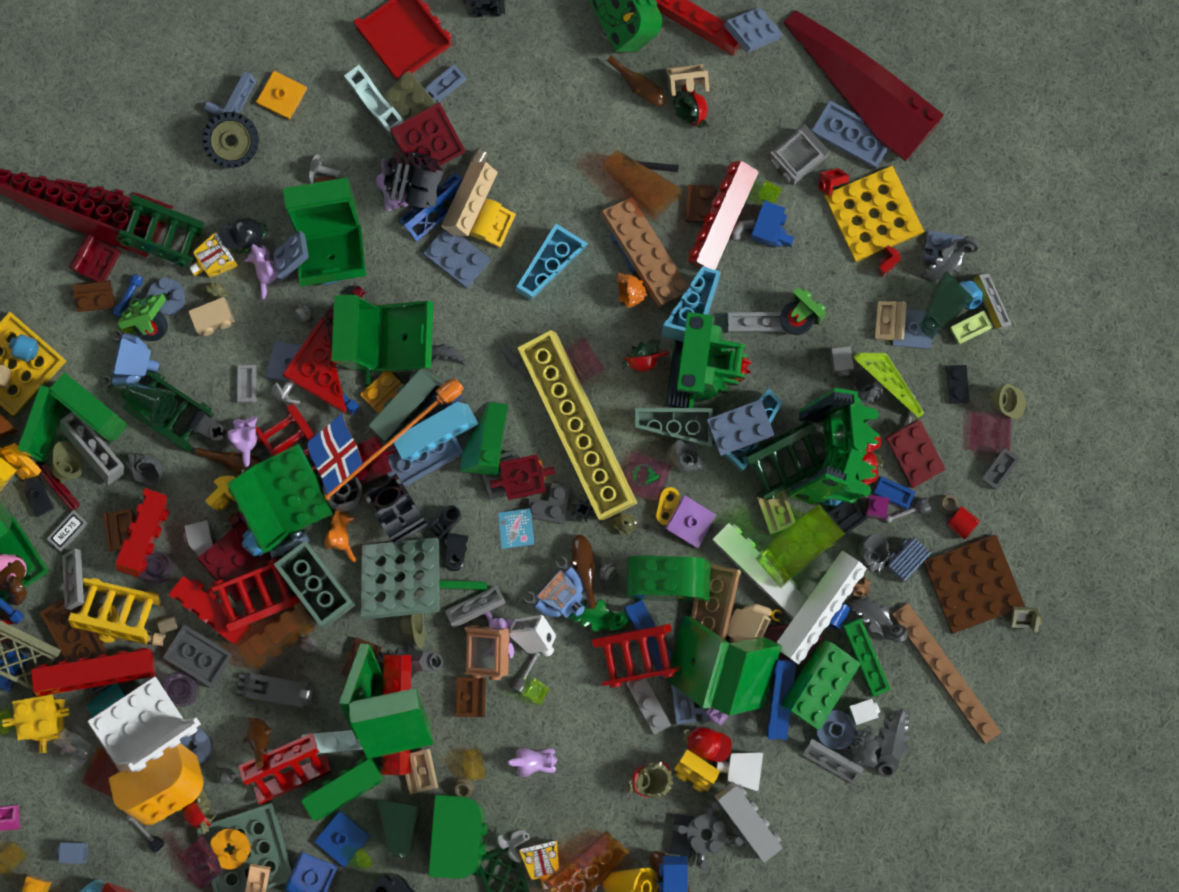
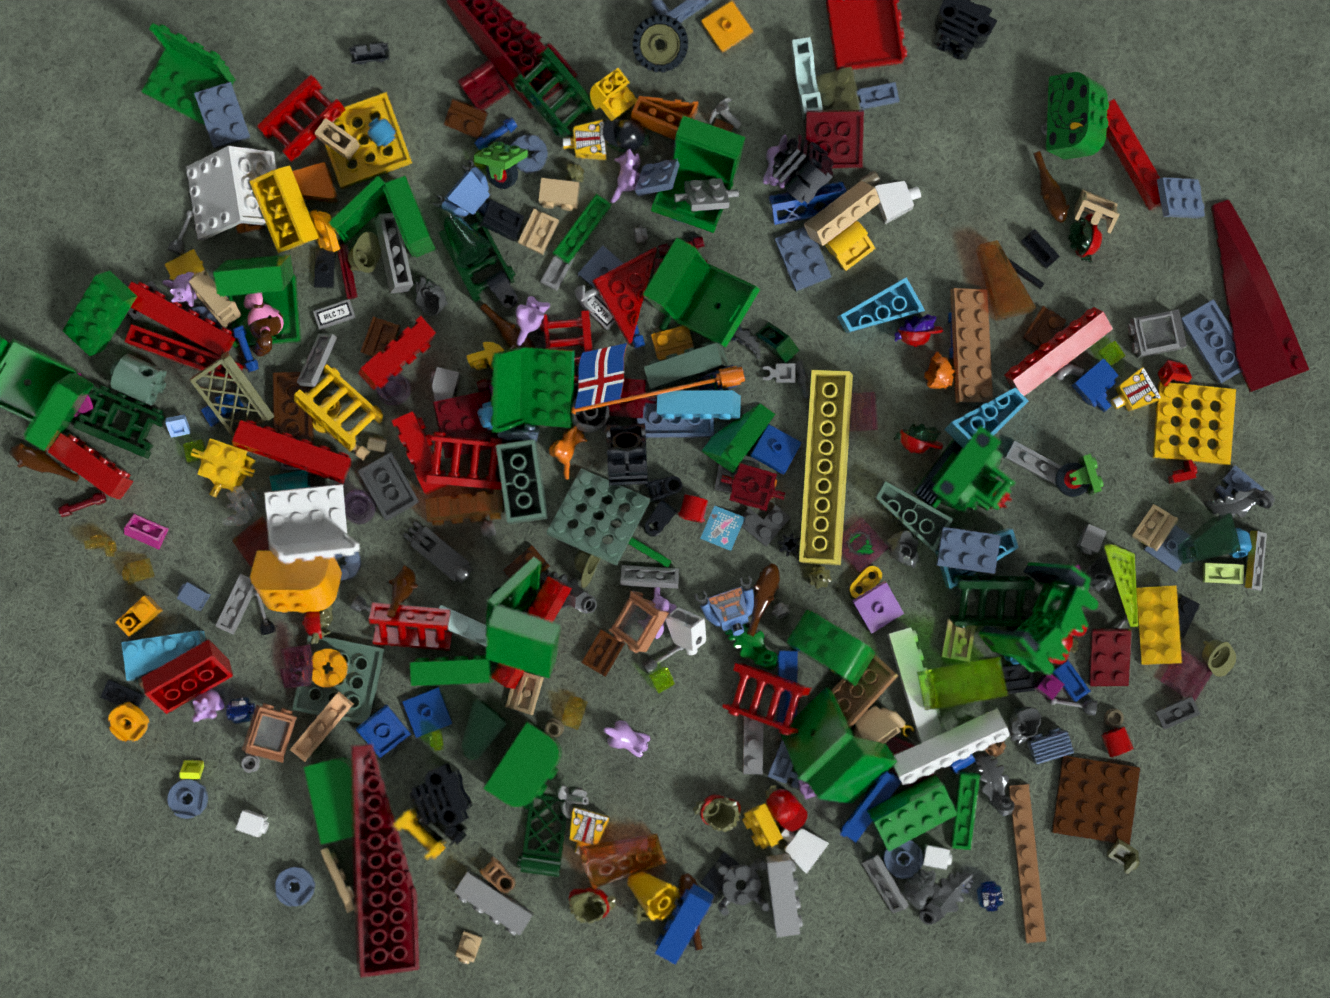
camera: 25 degrees right, 5 degrees up
none -> light grey plate [215,574,255,634]
none -> black plate [480,200,524,242]
none -> tan plate [518,209,559,255]
none -> green tile [553,194,612,265]
none -> tile [580,294,616,331]
none -> yellow brick [590,68,637,121]
none -> orange wedge [631,96,699,140]
none -> light grey plate [674,178,739,211]
none -> red piece [678,494,708,523]
none -> blue plate [750,424,802,475]
none -> dark green slope [755,322,799,363]
none -> light grey plate [763,363,796,383]
none -> white torso [875,181,921,224]
none -> hair [894,314,943,347]
none -> clear blue head [977,881,1004,912]
none -> black hinge [1021,229,1060,269]
none -> torso [1111,367,1162,412]
none -> yellow plate [1136,586,1182,665]

